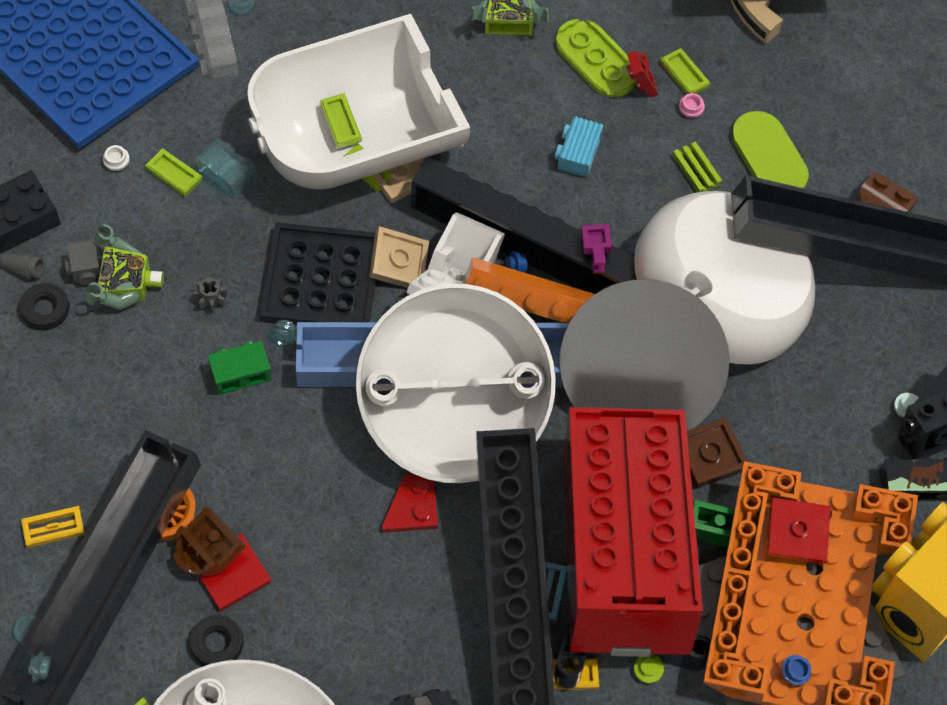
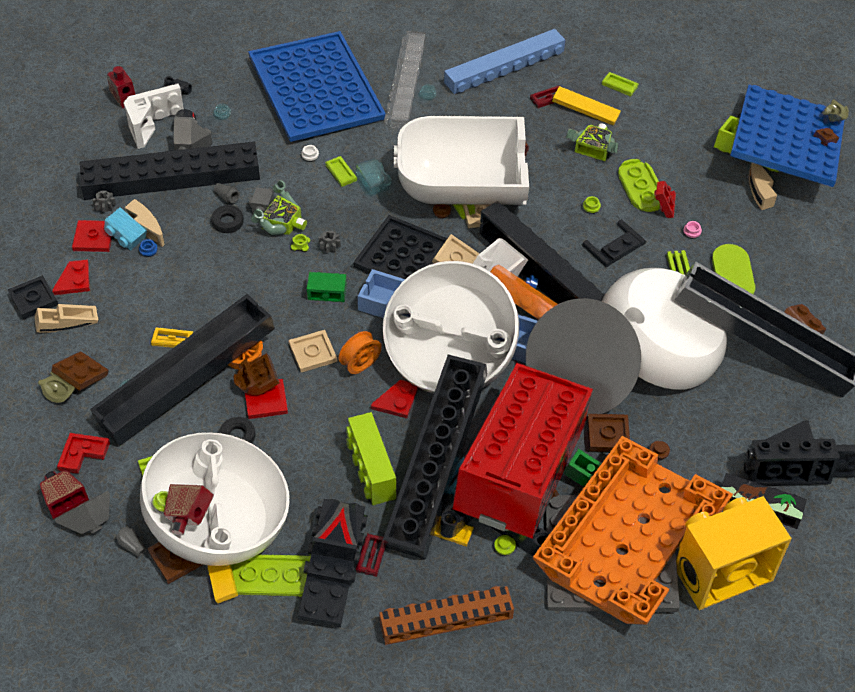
camera: 25 degrees right, 10 degrees down
clear light blue plate [28,651,52,682] -> none
clear light blue plate [270,320,297,345] -> none
lime tile [320,93,362,149] -> none
medium azure brick [554,116,603,178] -> none
magenta plate [581,224,612,273] -> none
lime tile [660,48,710,95] -> none
red plate [767,498,831,564] -> none
blue plate [781,655,811,686] -> none
none -> tan tile [289,330,337,372]
none -> lime plate [291,234,310,251]
none -> orange wheel [338,331,382,374]
none -> lime brick [346,412,396,506]
none -> reddish brown plate [433,204,451,218]
none -> black plate [582,219,647,267]
none -> lime plate [583,196,601,213]
none -> reddish brown plate [649,441,670,460]

